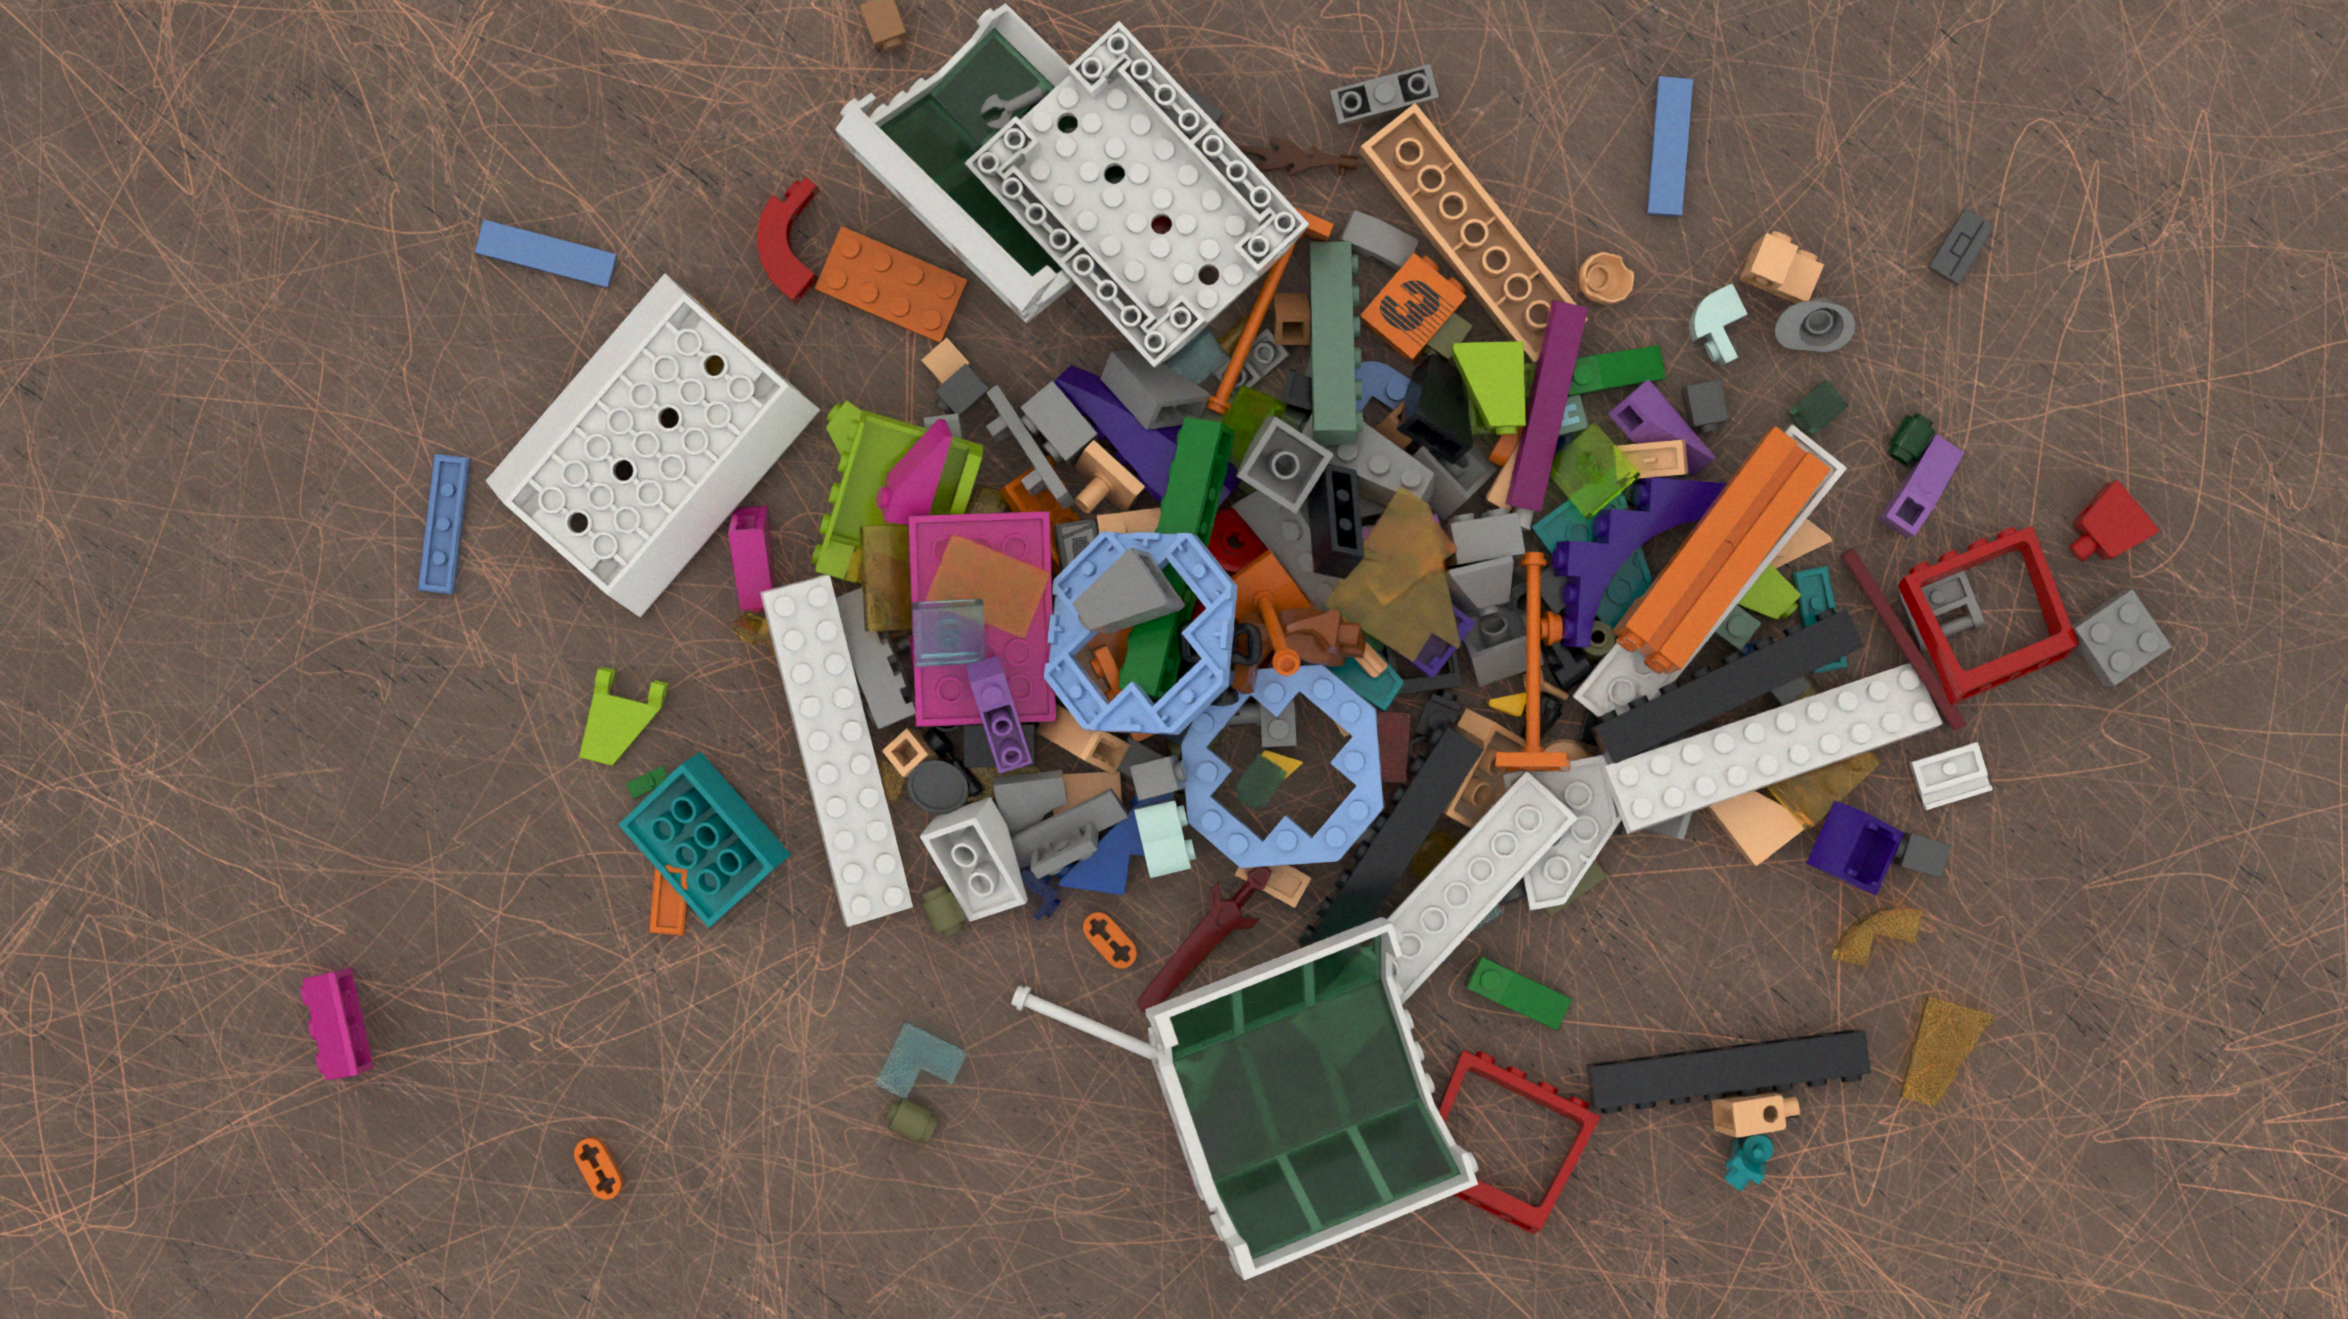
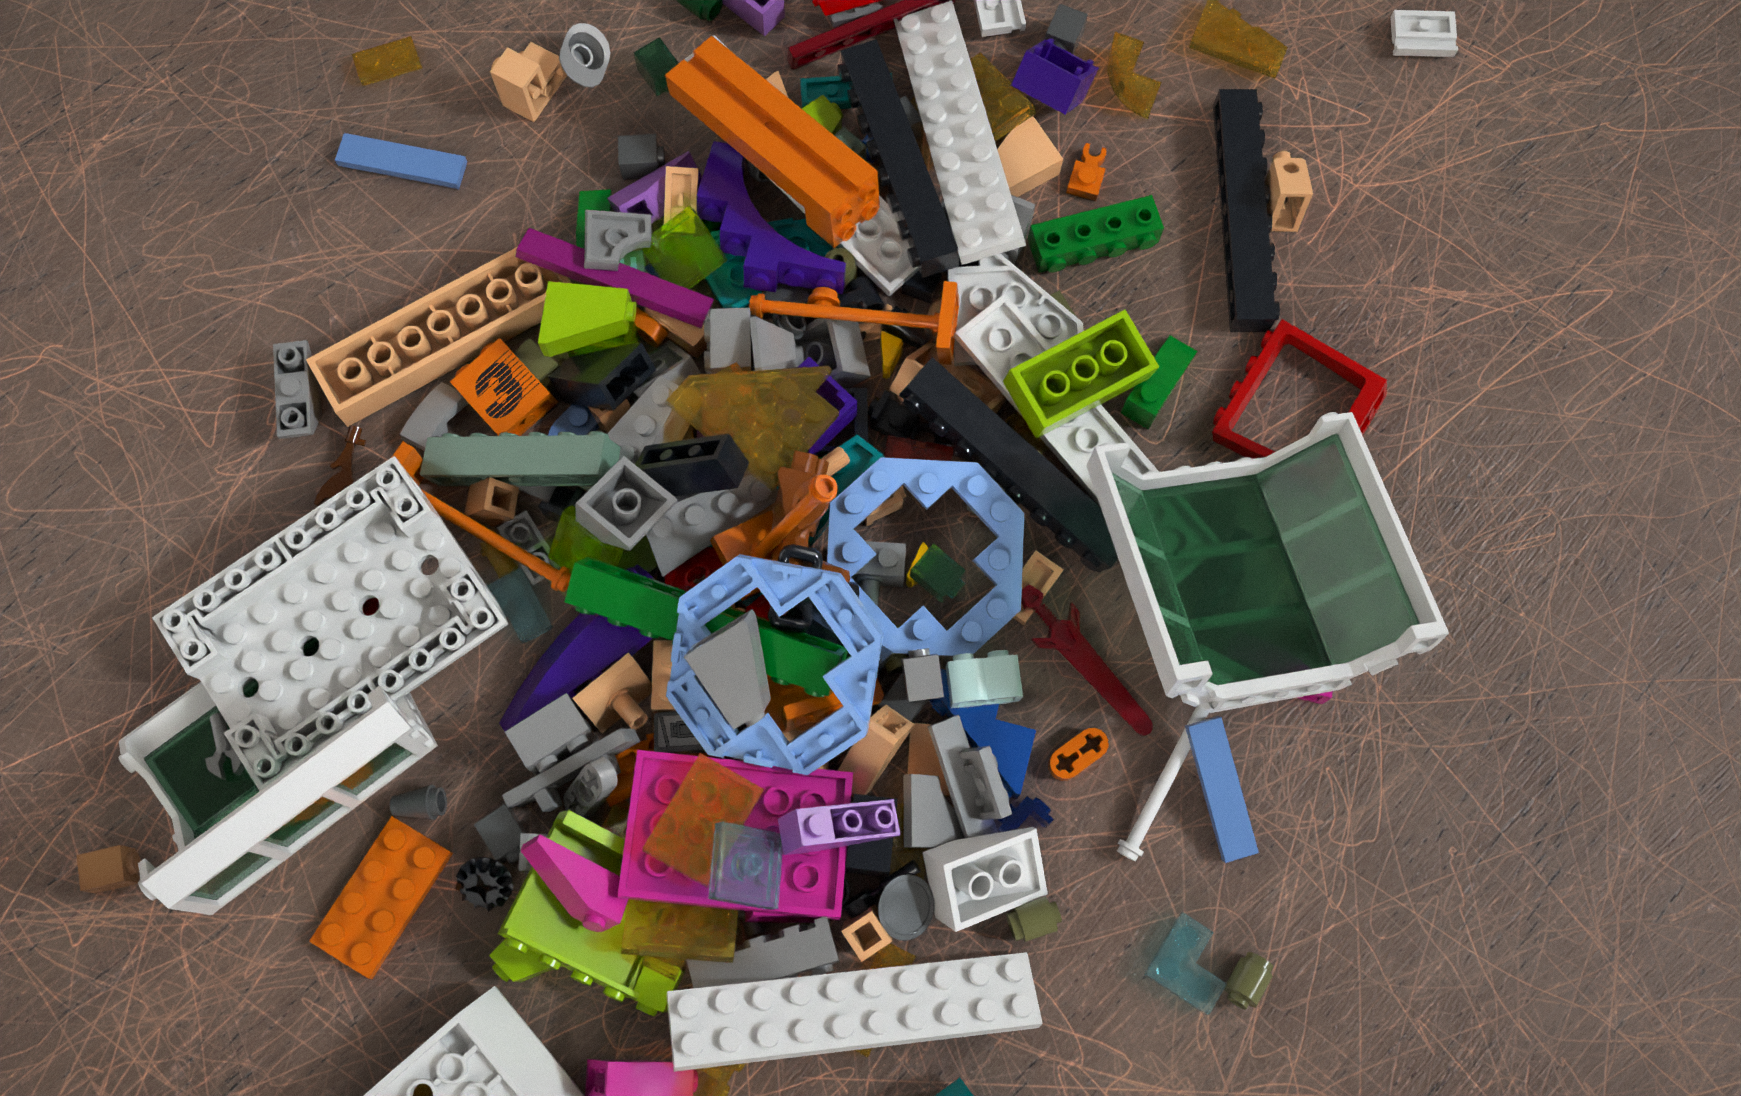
camera: 85 degrees left, 15 degrees down
red arch [757,177,820,304] -> none
light nougat tile [921,338,970,384] -> none
light grey slope [1100,348,1211,430] -> none
light nougat hair [1579,252,1635,305] -> none
light aqua brick [1689,283,1747,367] -> none
teal hips [1724,1133,1774,1191] -> none
none -> clear yellow plate [352,36,422,86]
none -> dark grey cone [390,785,447,820]
none -> black gear [455,857,513,912]
none -> light grey beam [563,757,618,819]
none -> light grey tile [584,210,651,271]
none -> lime brick [1002,310,1159,439]
none -> green brick [1027,195,1164,273]
none -> orange plate [1066,143,1106,201]
none -> medium blue tile [1185,716,1259,863]
none -> white plate [1390,10,1458,57]

